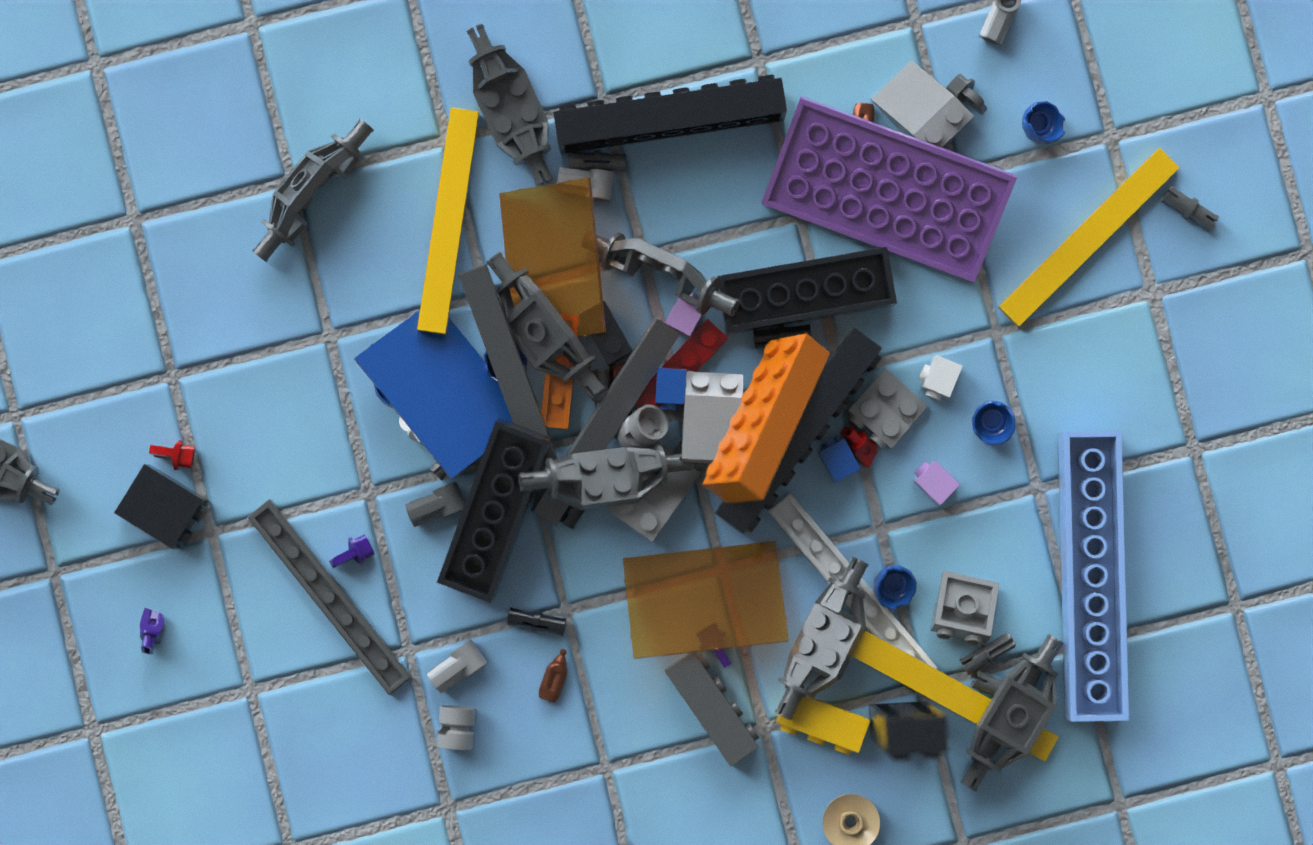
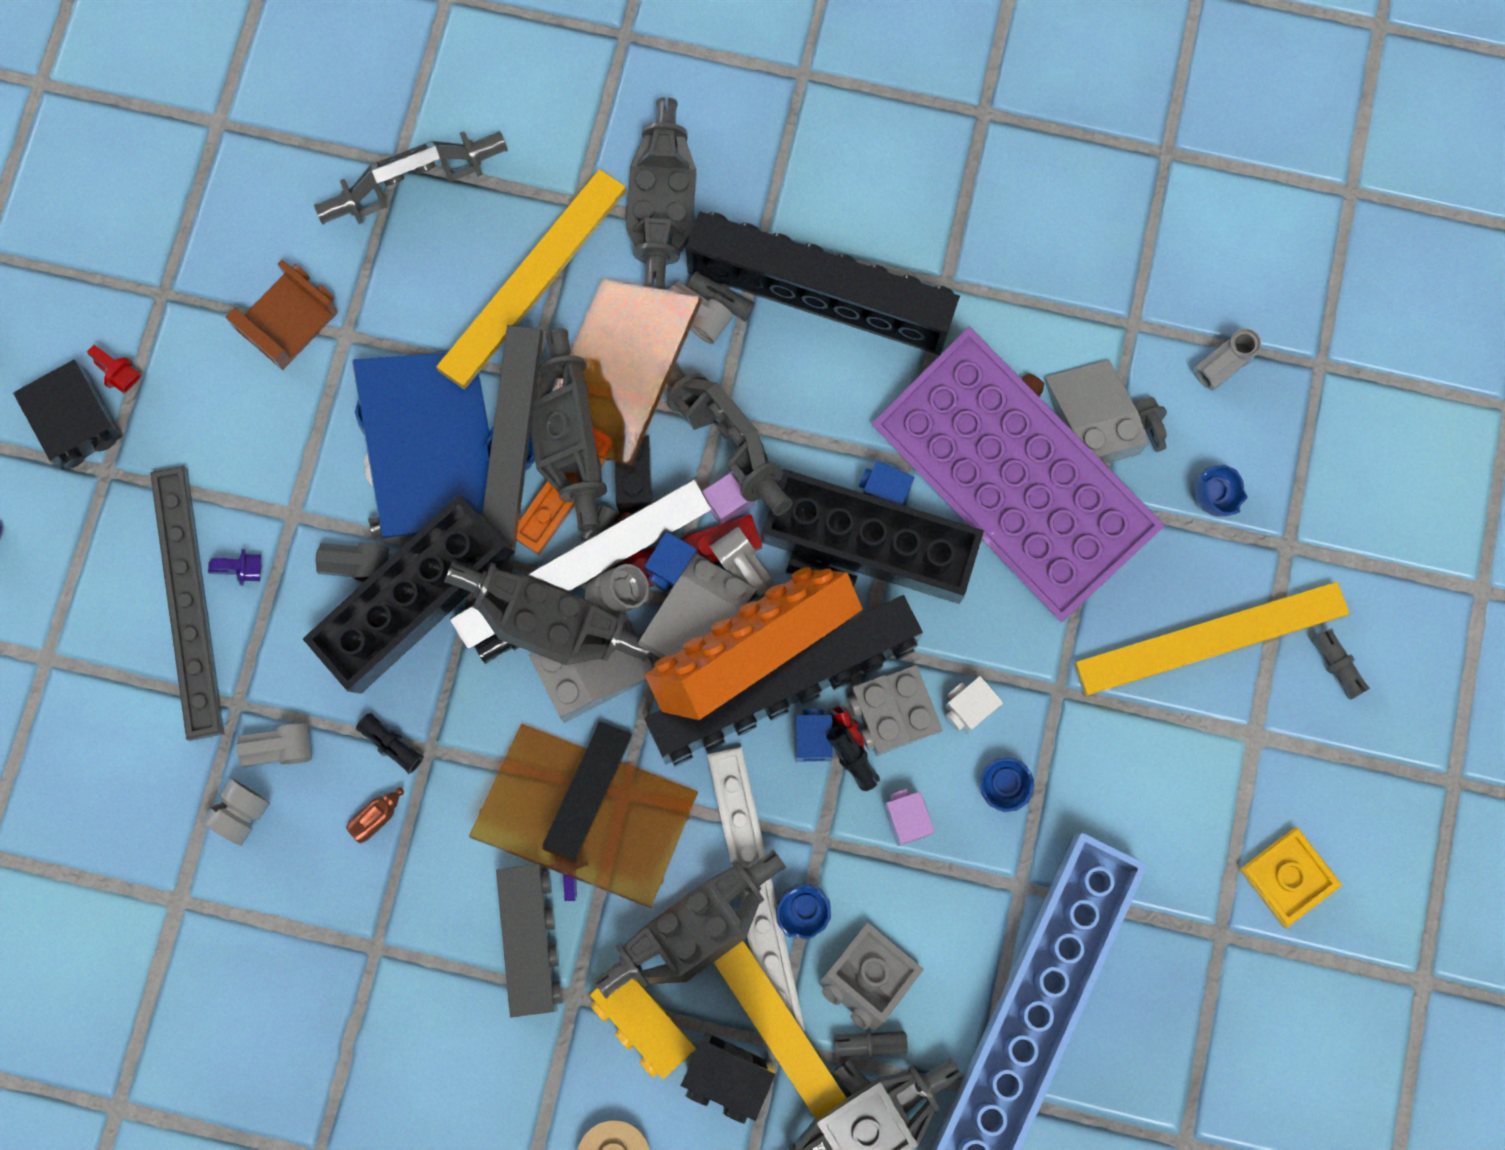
camera: 25 degrees right, 10 degrees down
none -> dark orange panel [225,260,338,370]
none -> black tile [542,722,632,863]
none -> light grey piece [709,527,774,599]
none -> black pin [826,724,880,791]
none -> blue brick [858,460,915,505]
none -> yellow tile [1239,827,1342,928]

